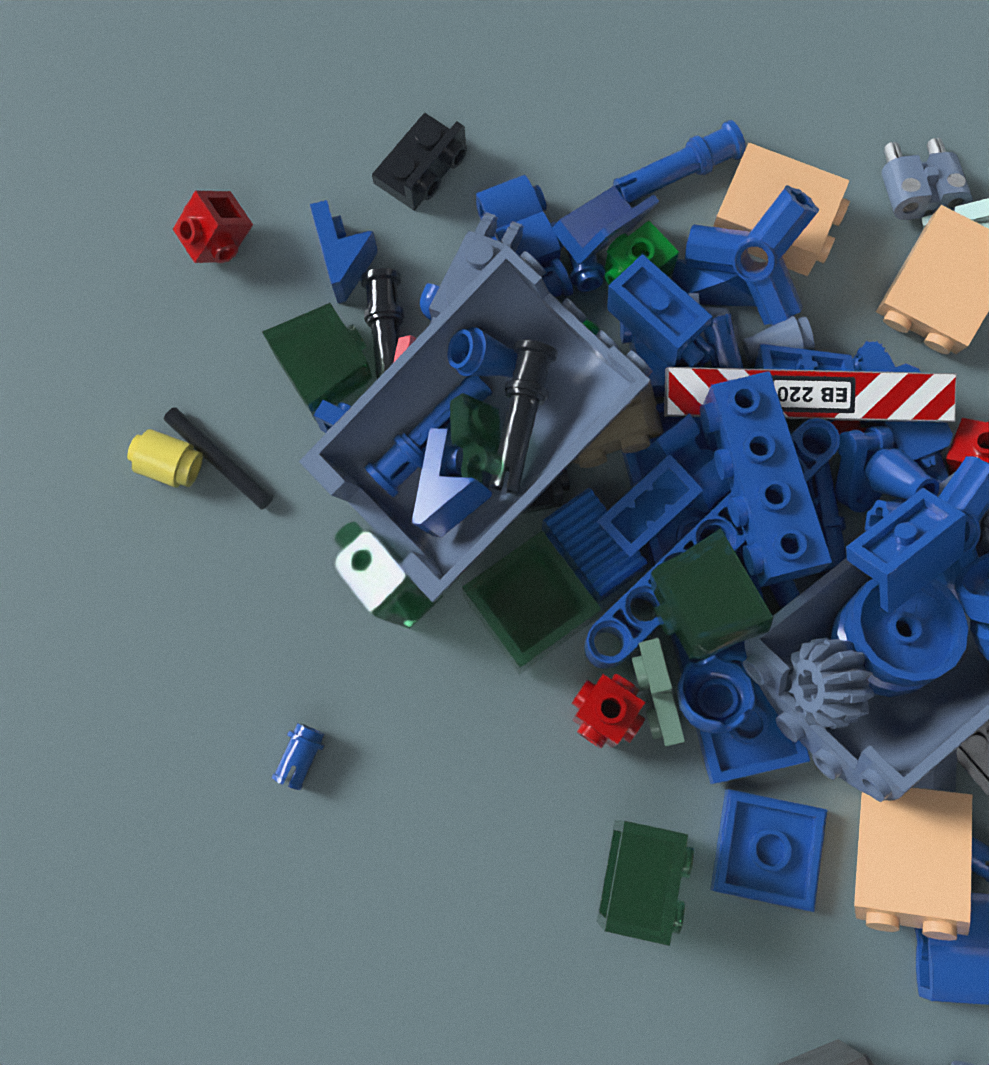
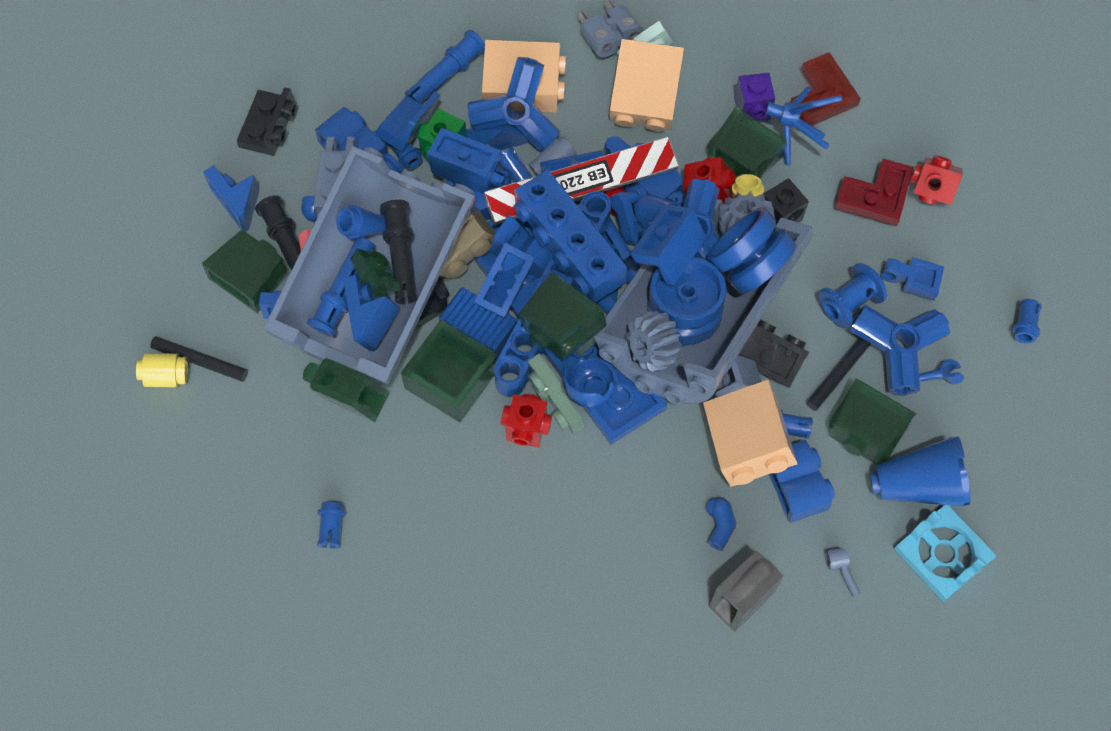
camera: 25 degrees left, 10 degrees down
red brick [173,190,253,263] -> none
clear green piece [596,820,694,946] -> none
blue tile [710,789,828,912] -> none
none -> blue arm [706,497,736,551]

